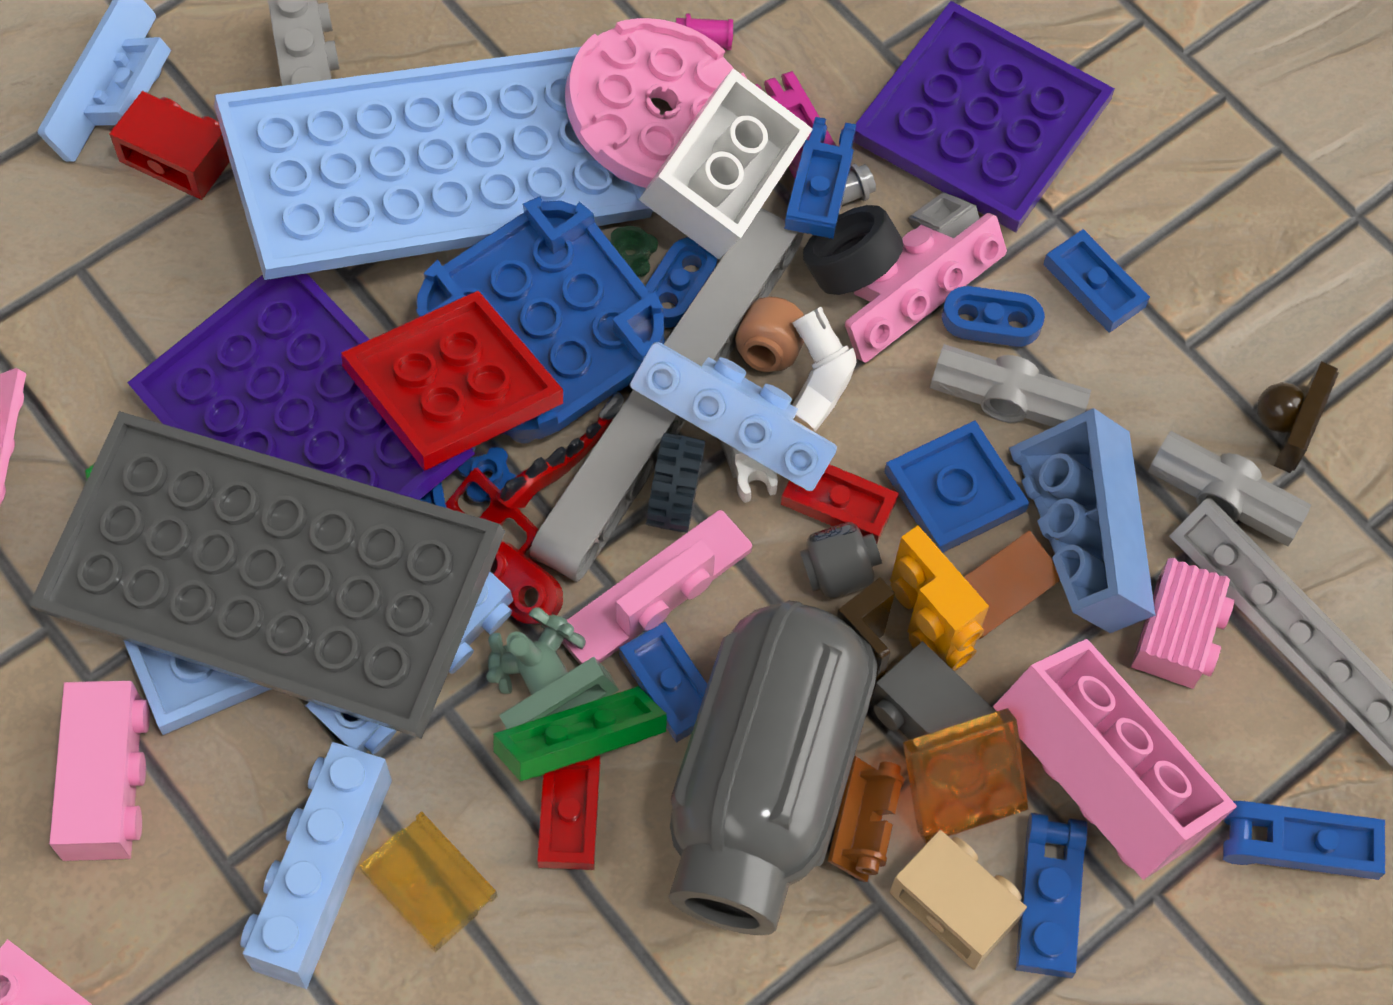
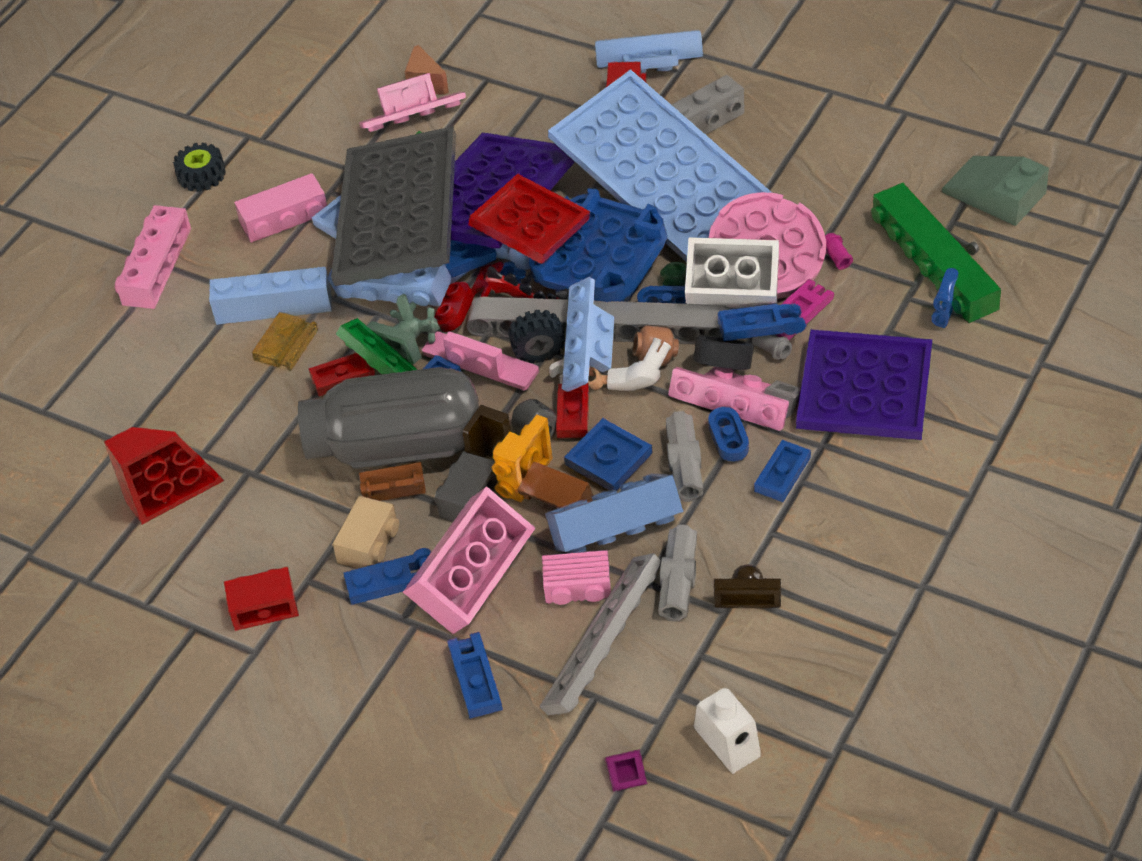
camera: 75 degrees right, 15 degrees down
clear orange plate [903,708,1029,844] -> none

